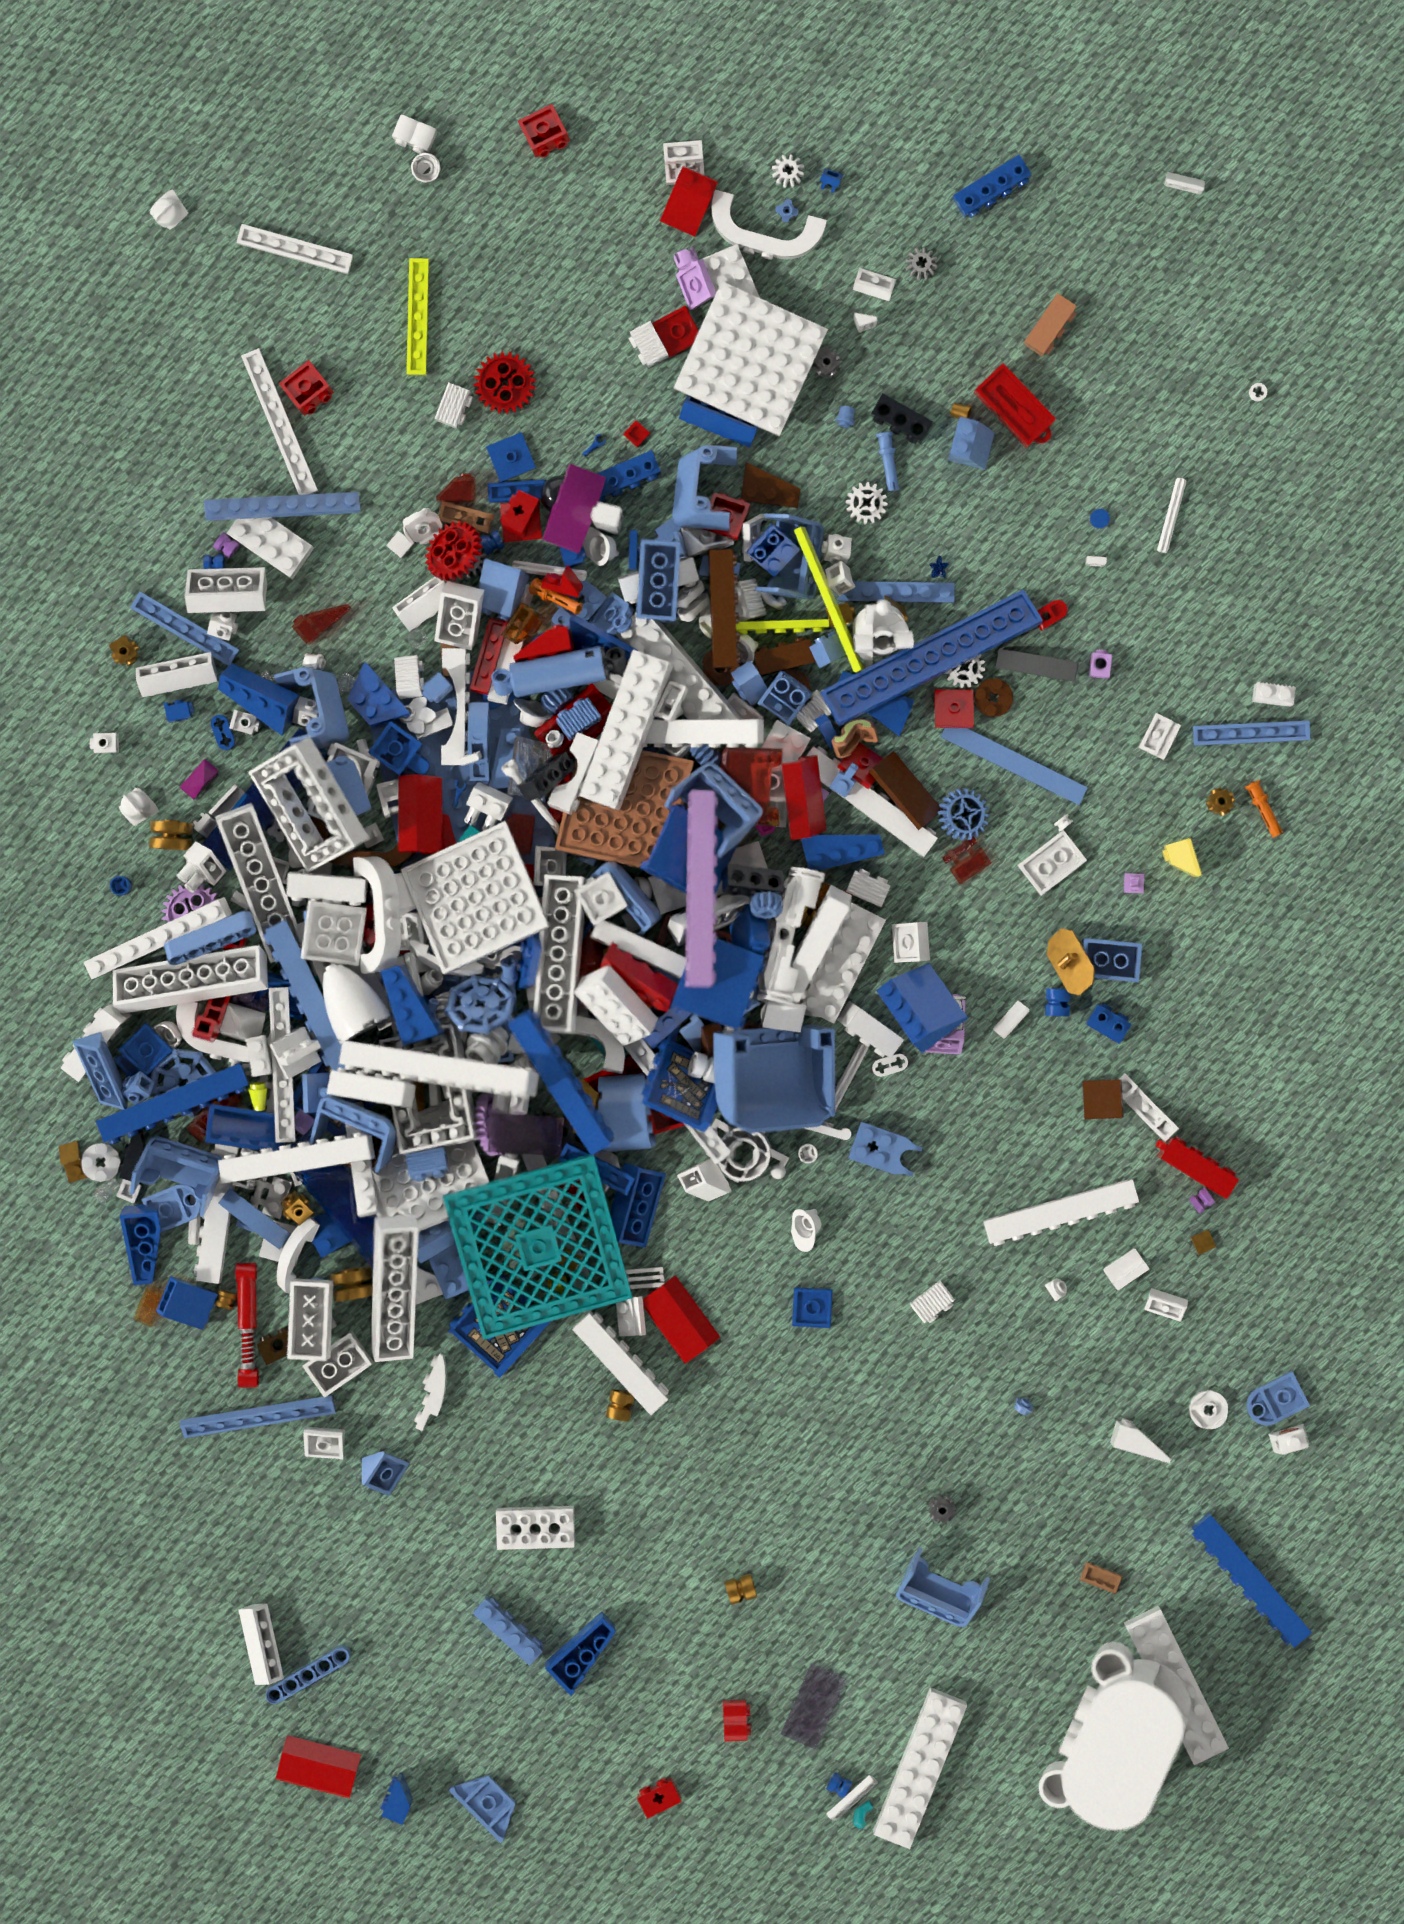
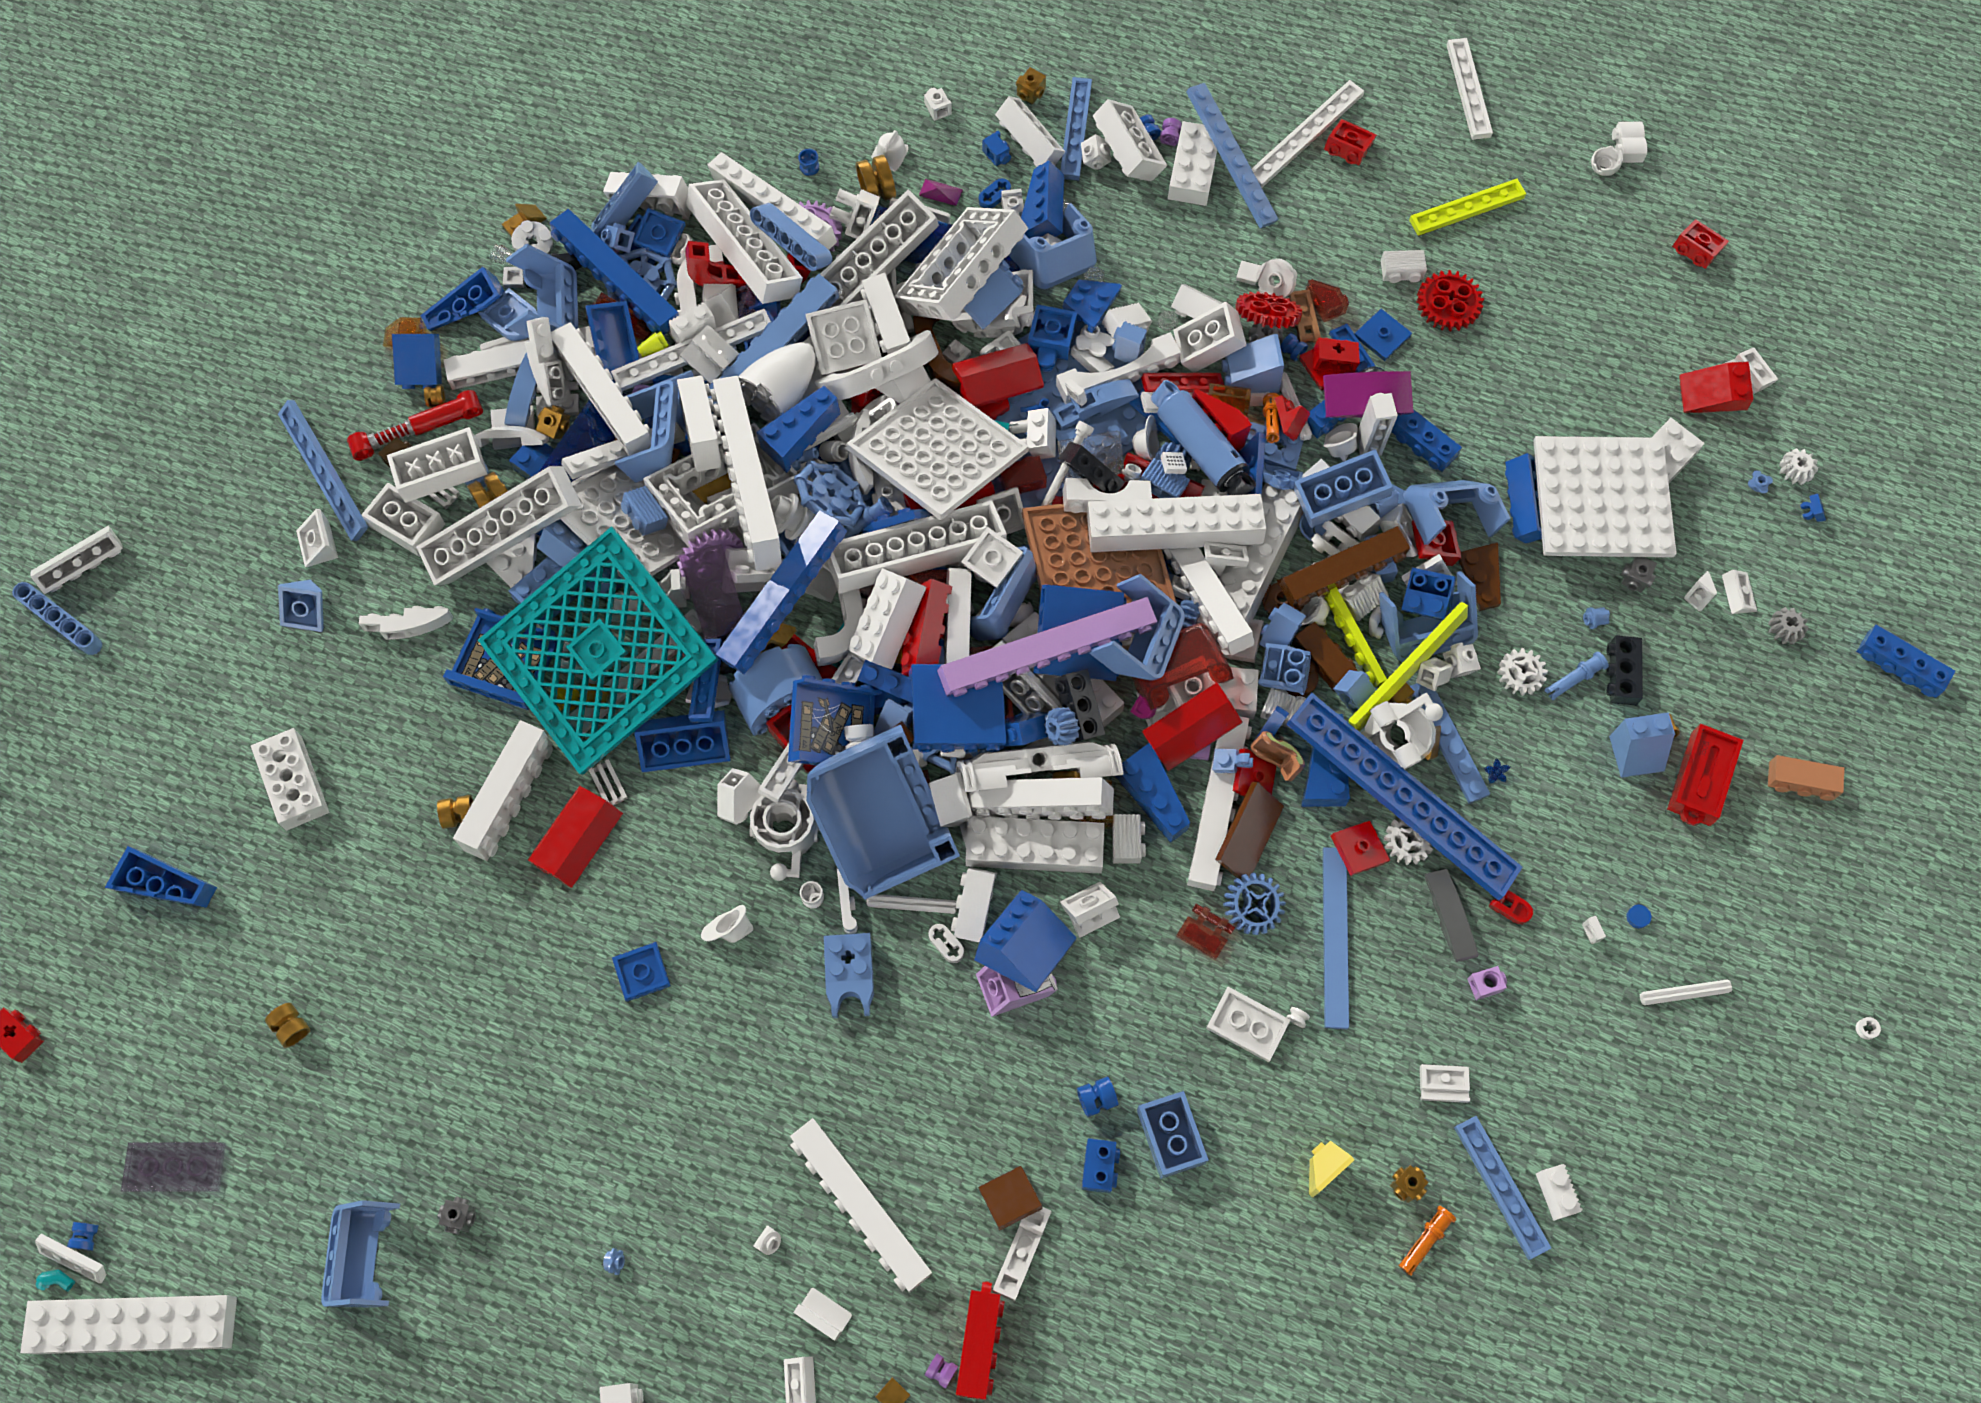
camera: 70 degrees right, 20 degrees down
clear red slope [291,604,352,645] -> none
white hose [302,653,326,670] -> none
medium blue brick [473,1596,544,1666] -> none
blue hand [582,434,606,457] -> none
white plate [616,1296,646,1336] -> none
red tile [623,420,650,448] -> none
white brick [628,321,669,368] -> none
red plate [652,305,699,358] -> none
lavender plate [674,248,716,310] -> none
white arch [712,190,827,260] -> none
red brick [723,1699,751,1742] -> none
white brick [910,1281,955,1323] -> none
reddish brown plate [974,678,1013,717] -> none
white slope [993,1001,1029,1039] -> none
pearl gold shield [1047,928,1095,995] -> none
lavender tile [1124,873,1144,893] -> none
none -> white slope [525,317,567,406]
none -> white tile [1161,452,1187,474]

